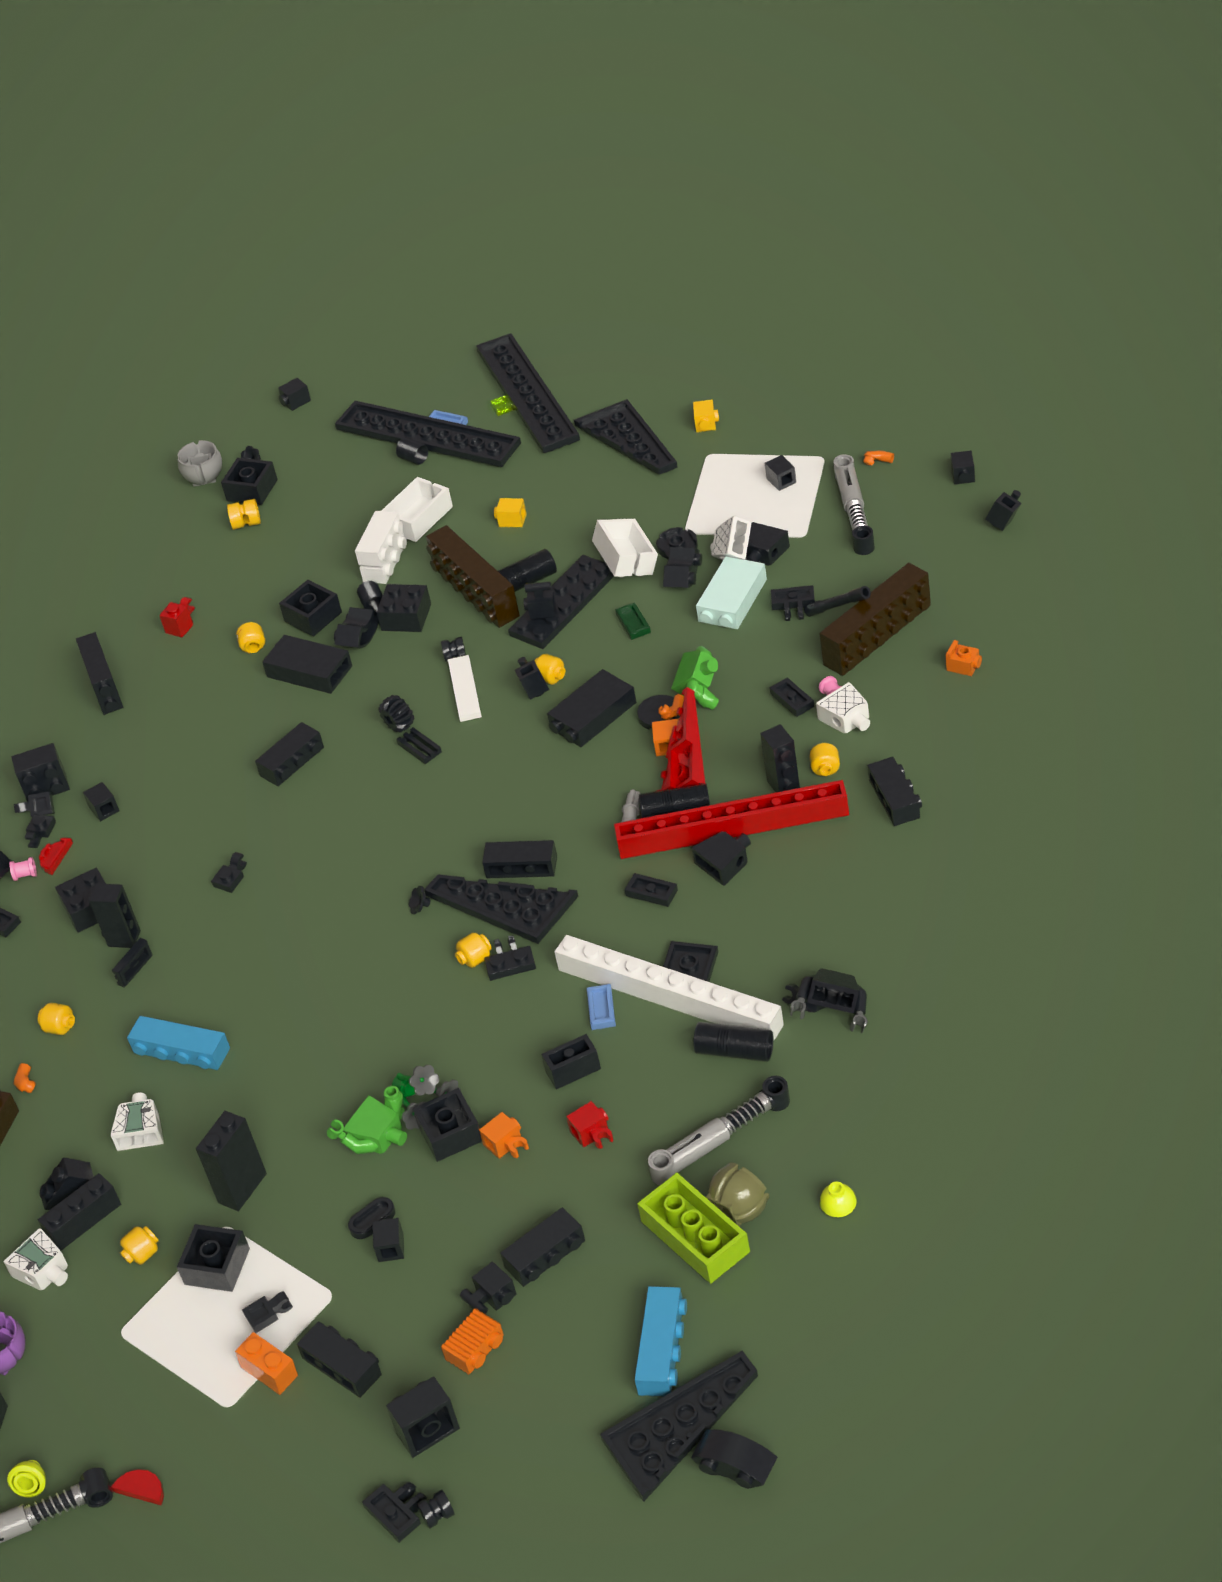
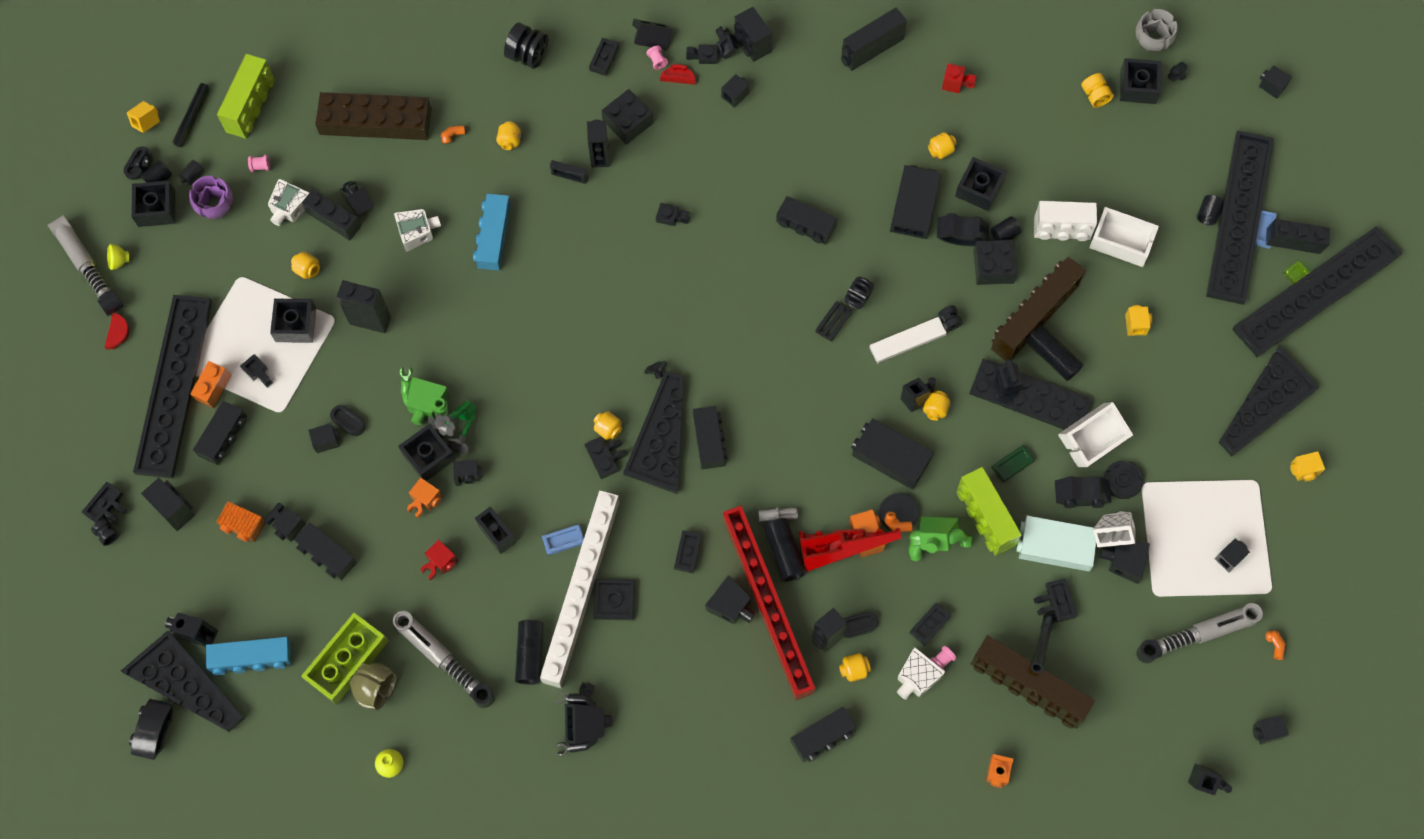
camera: 70 degrees right, 25 degrees up
none -> black plate [133,295,212,478]
none -> black torso [165,613,218,647]
none -> black brick [453,460,483,486]
none -> lime brick [957,467,1022,556]
none -> black brick [1266,219,1330,254]

